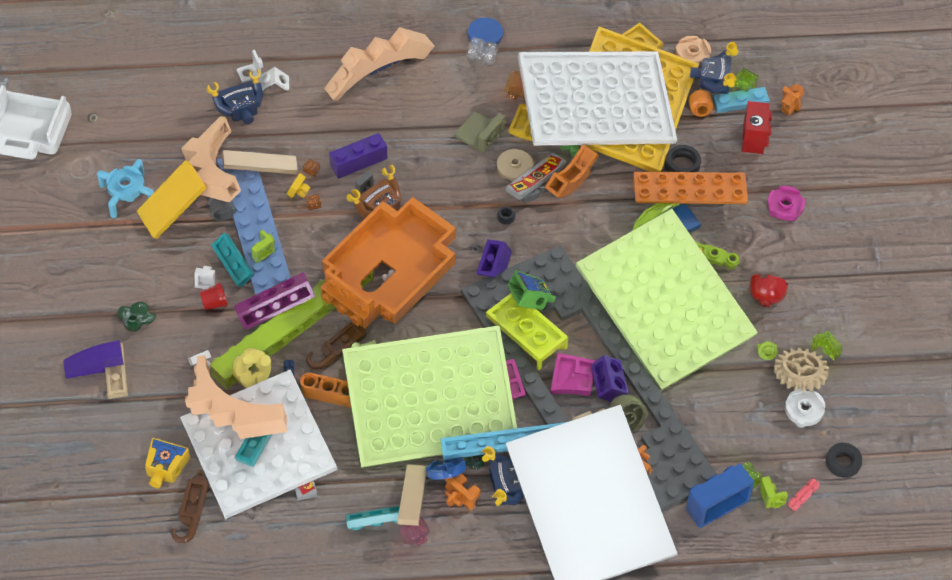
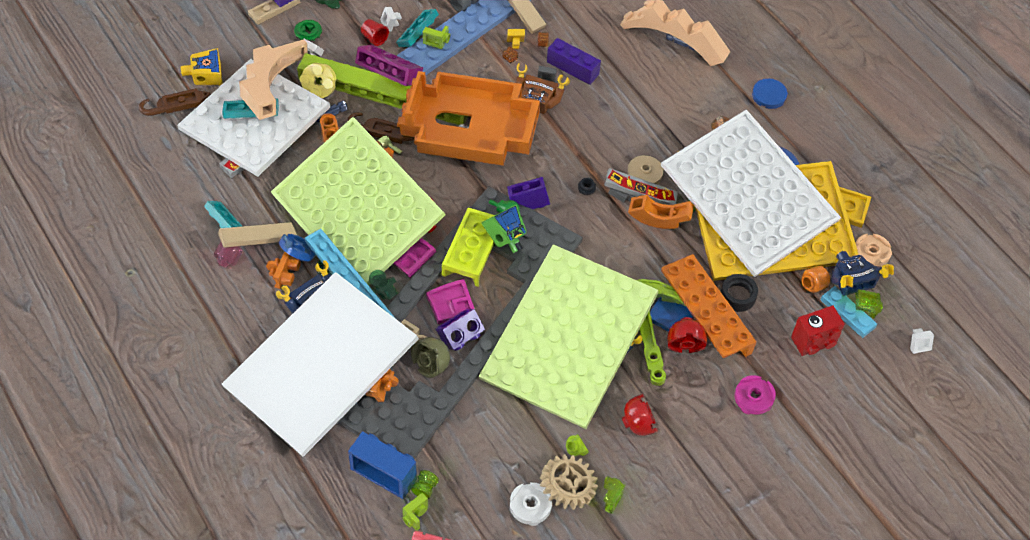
camera: 60 degrees right, 0 degrees up
olive bracket [455,112,505,154] -> none
clear wheel [467,37,499,66] -> none
orange hips [781,84,804,116] -> none
none -> green gear [294,20,322,41]
none -> clear green hips [369,270,398,300]
none -> green piece [489,199,520,213]
none -> red cylinder [667,317,707,353]
none -> white tile [910,328,934,354]

